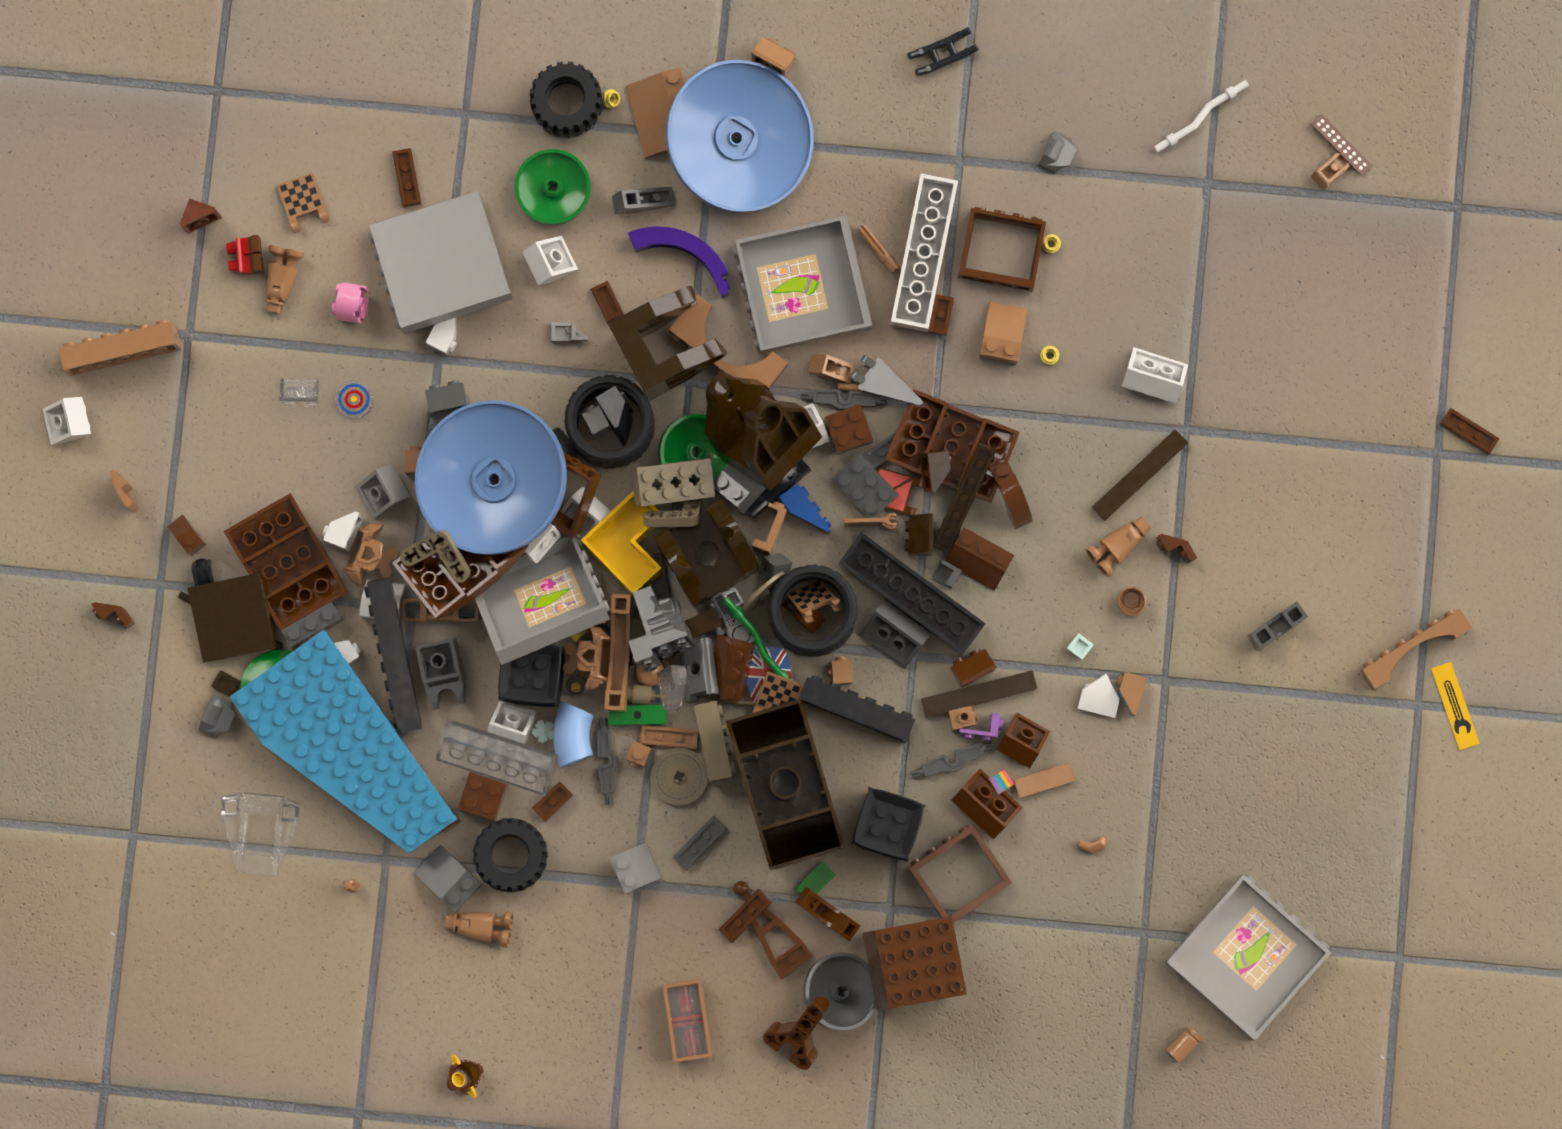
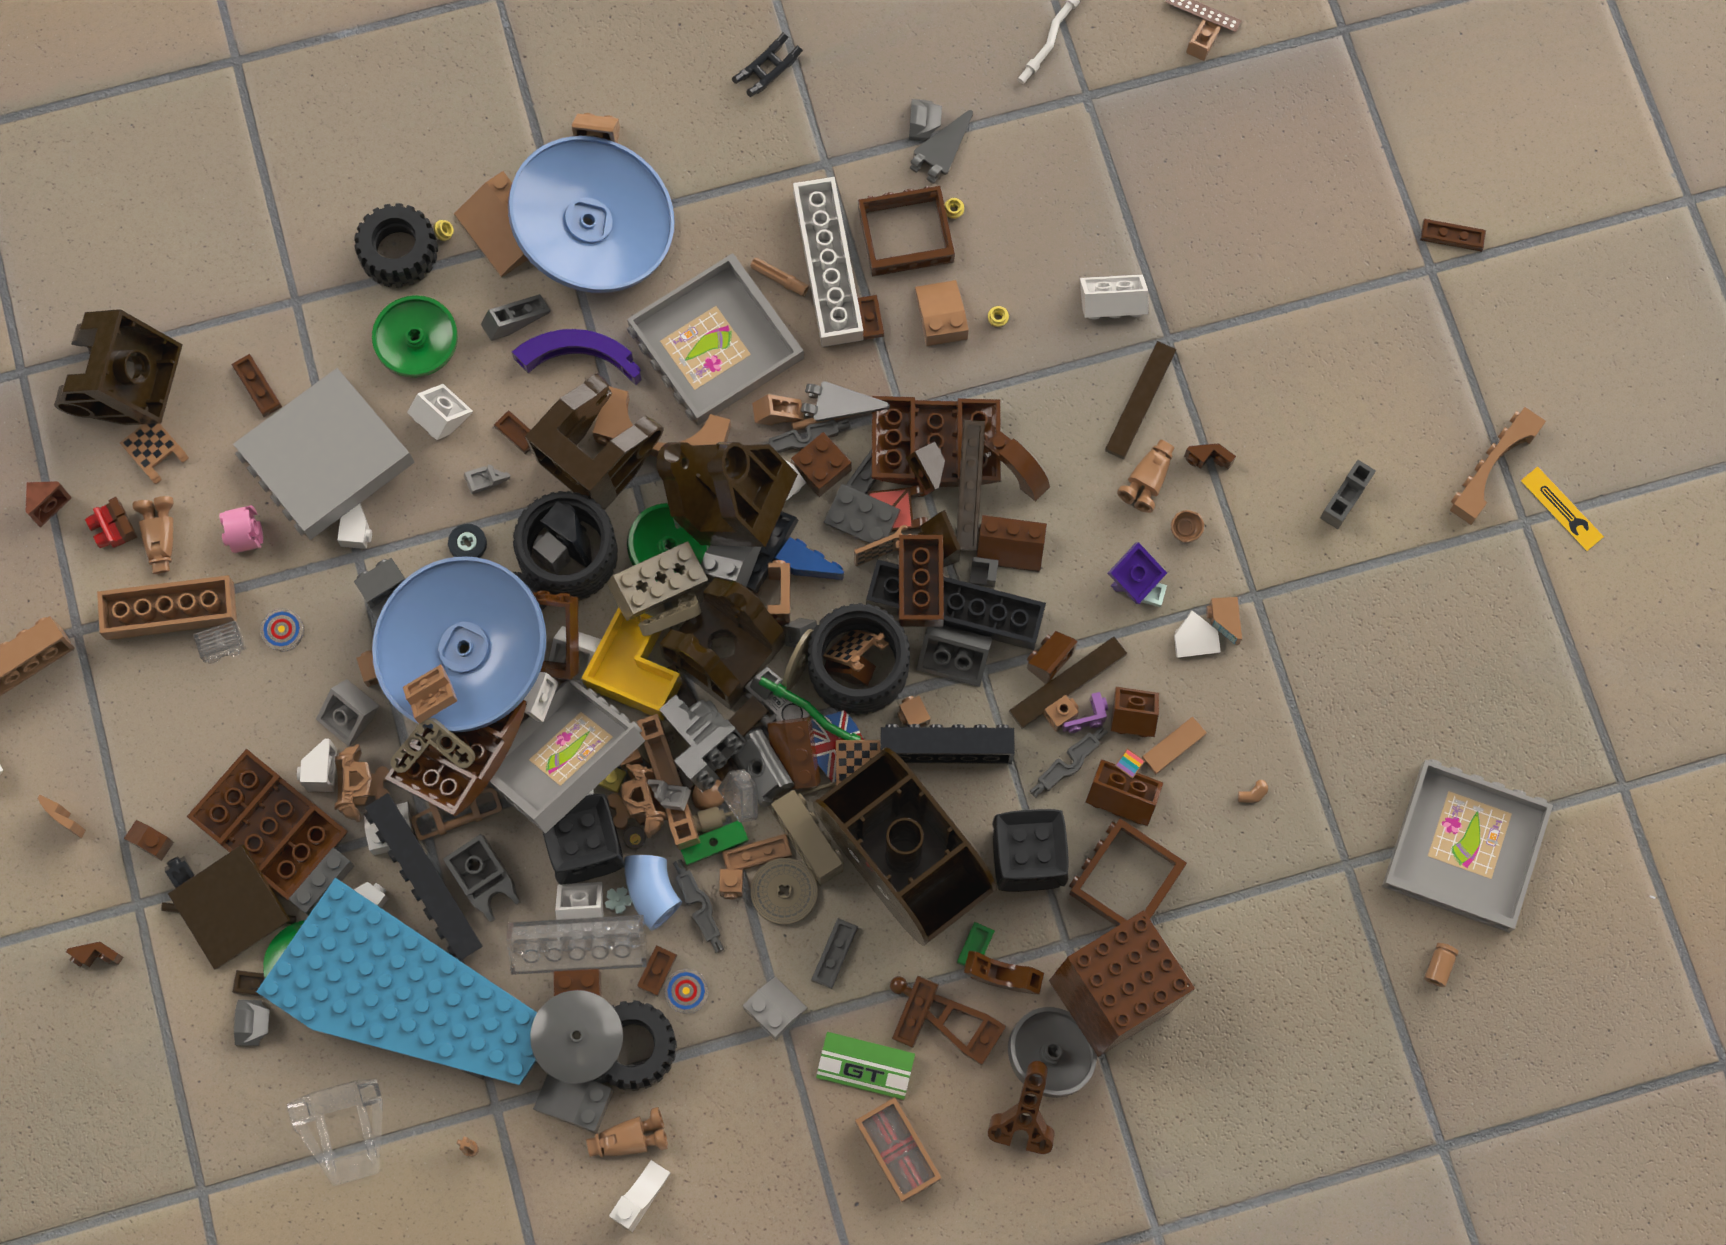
camera: 25 degrees left, 10 degrees down
none -> dark brown brick [54,309,183,425]
none -> medium nougat brick [97,575,237,640]
none -> medium nougat slope [403,664,457,724]
none -> black bush [448,524,487,558]
none -> dark grey dish [530,990,623,1084]
none -> white arch [609,1160,671,1232]
none -> light grey slope [647,779,691,811]
none -> tile [664,968,709,1014]
none -> bright green slope [816,1032,915,1100]
none -> reddish brown brick [899,535,944,627]
none -> dark grey flag [910,110,973,184]
none -> dark purple bracket [1107,542,1167,604]

